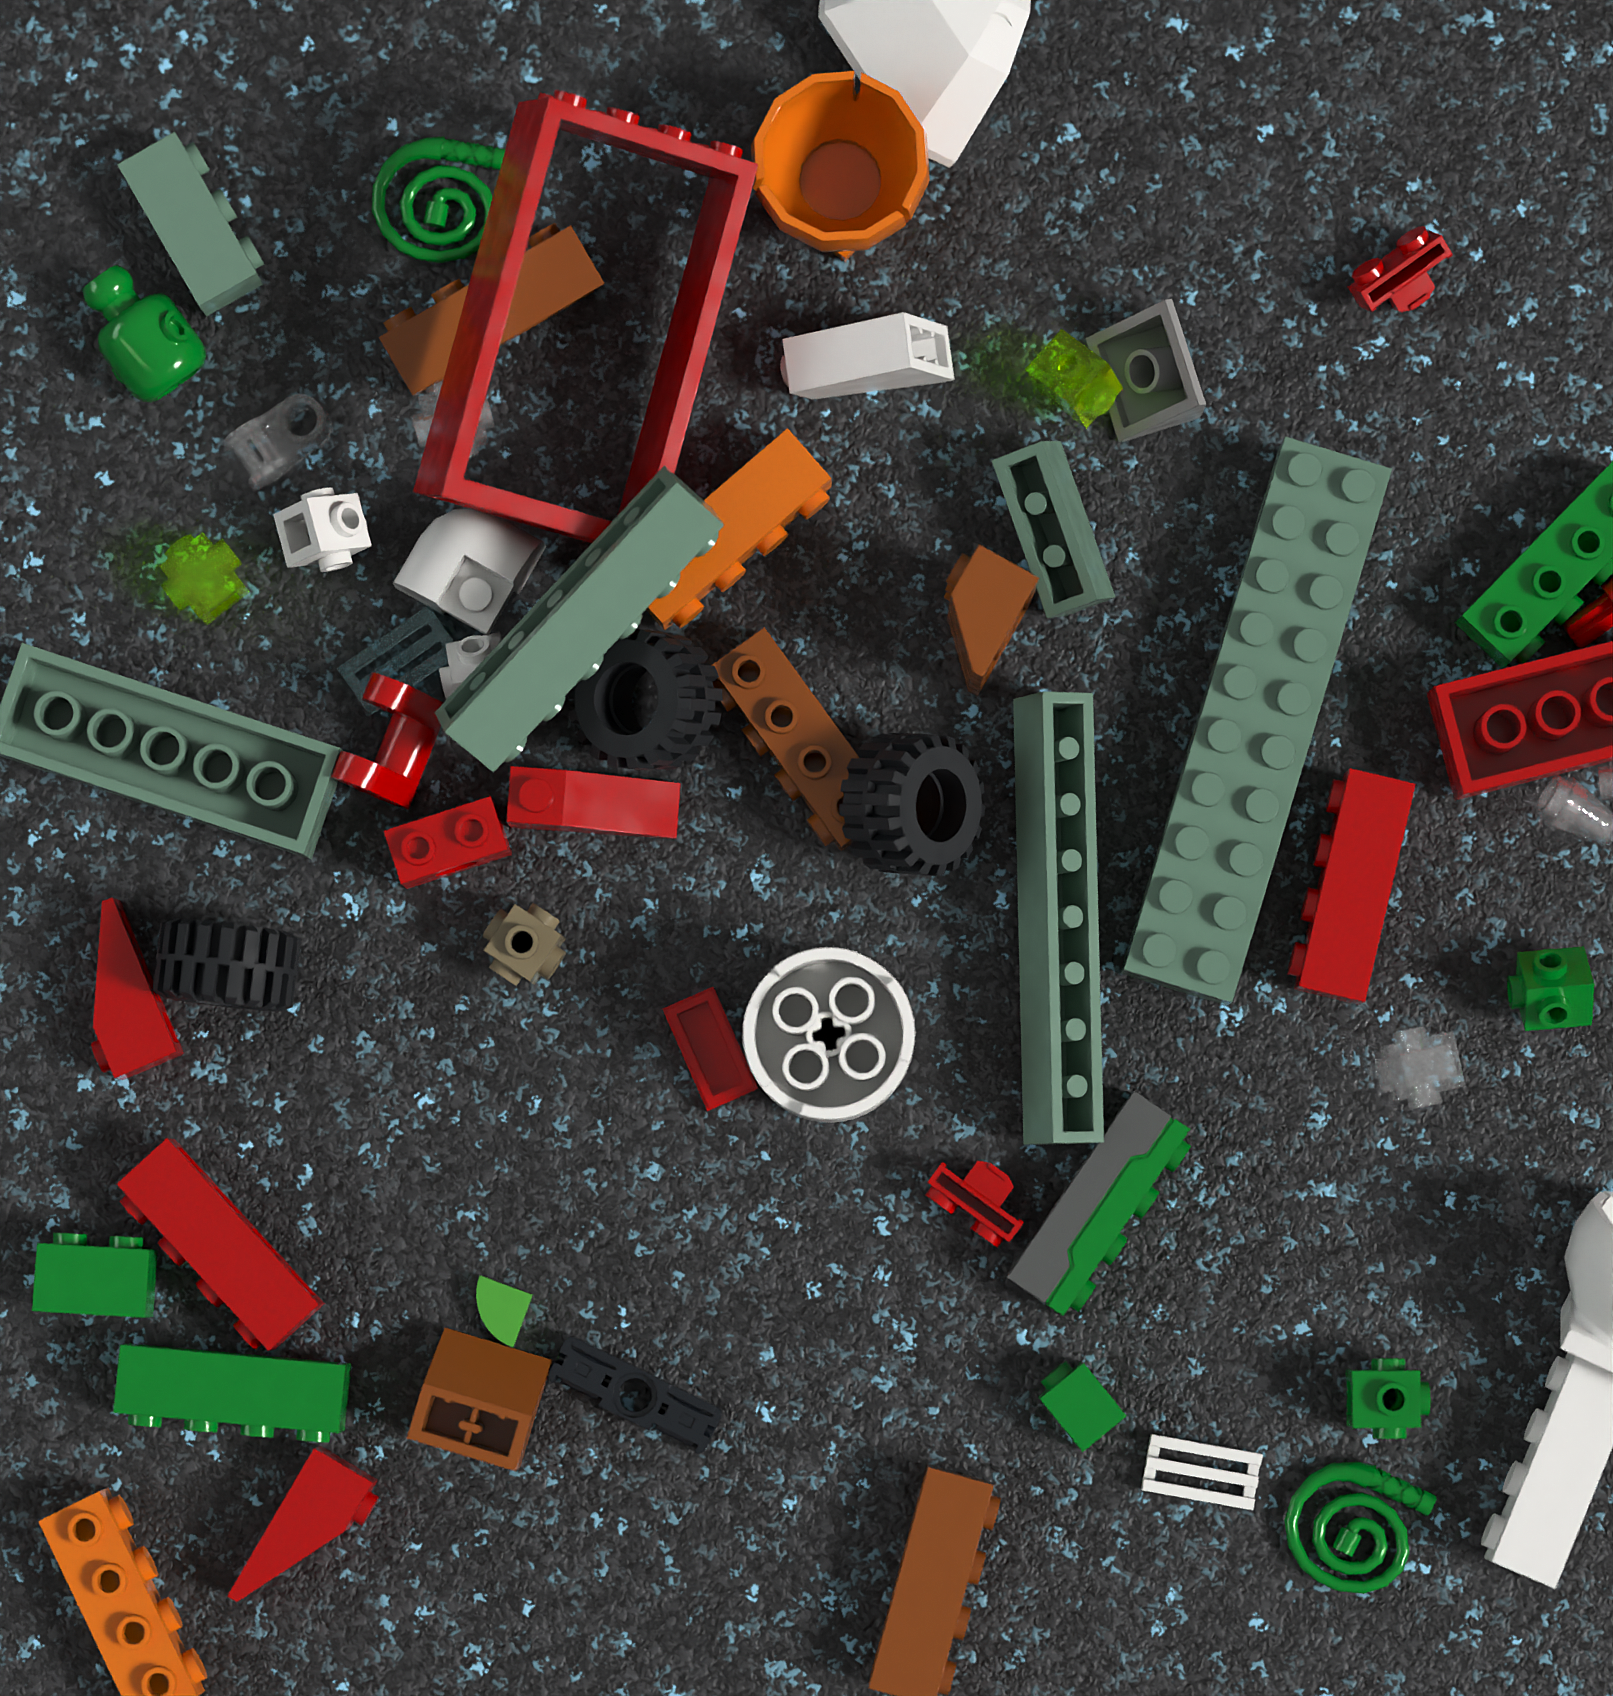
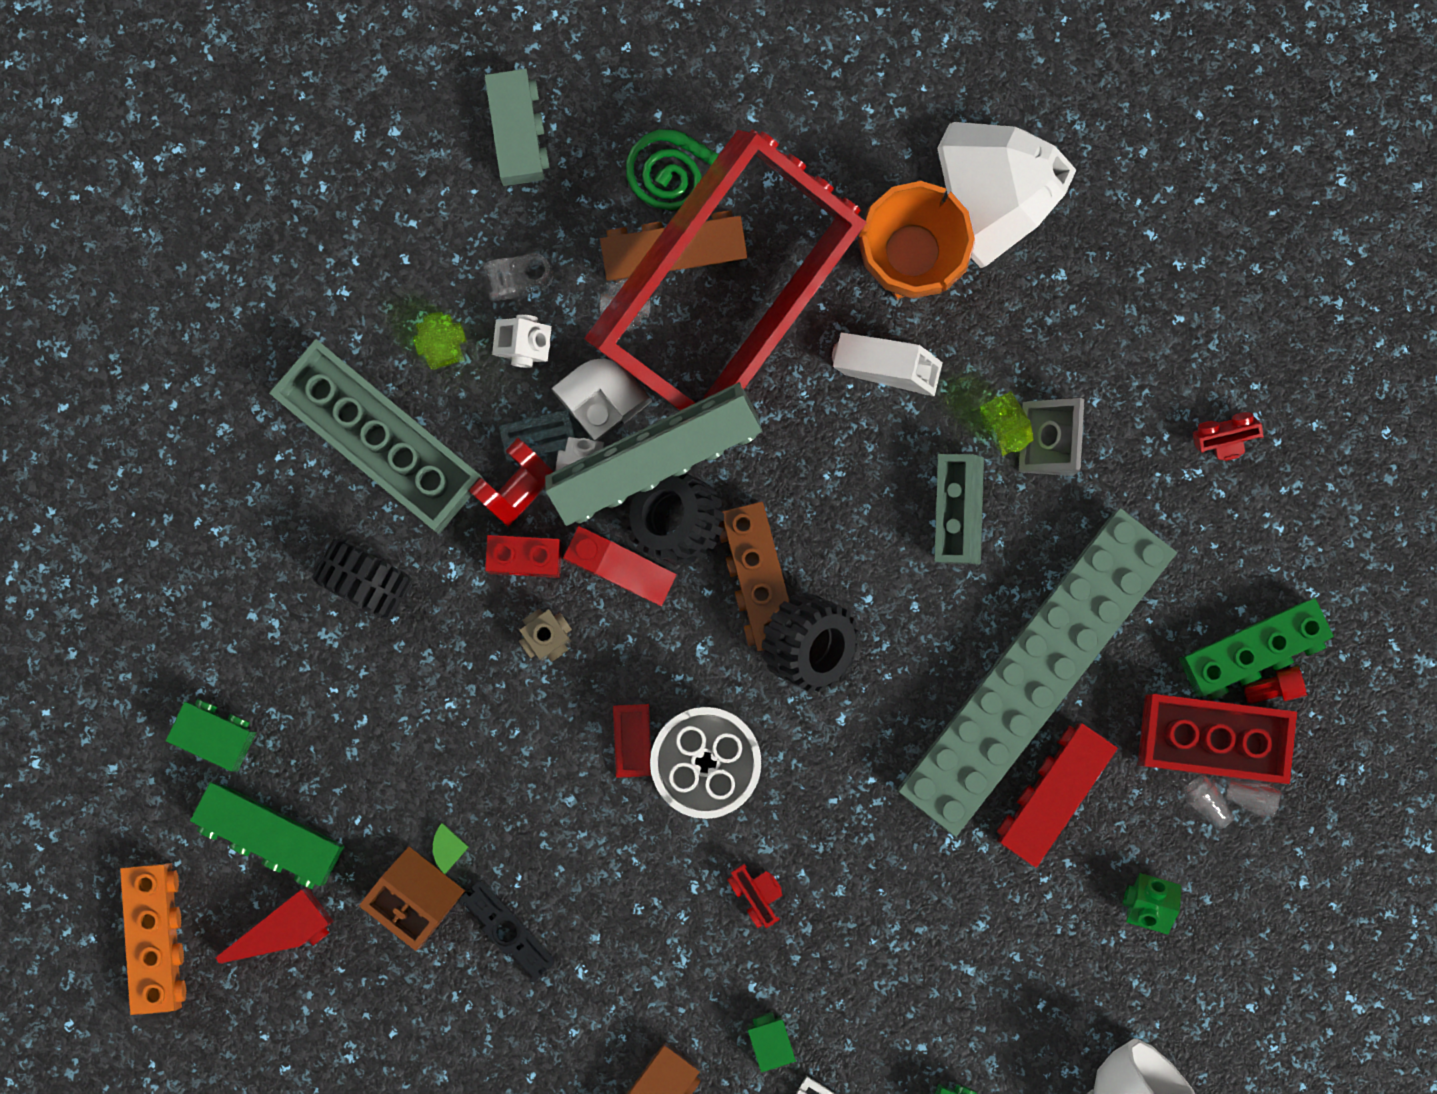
camera: 15 degrees right, 0 degrees up
green piece [83,265,206,402] -> none
red slope [91,897,184,1080] -> none
red brick [117,1138,325,1351] -> none
orange brick [646,428,832,631] -> none
dark orange slope [944,545,1039,697] -> none
piece [1005,1091,1191,1316] -> none
sand green brick [1013,691,1104,1145] -> none
clear brick [1375,1026,1465,1110] -> none

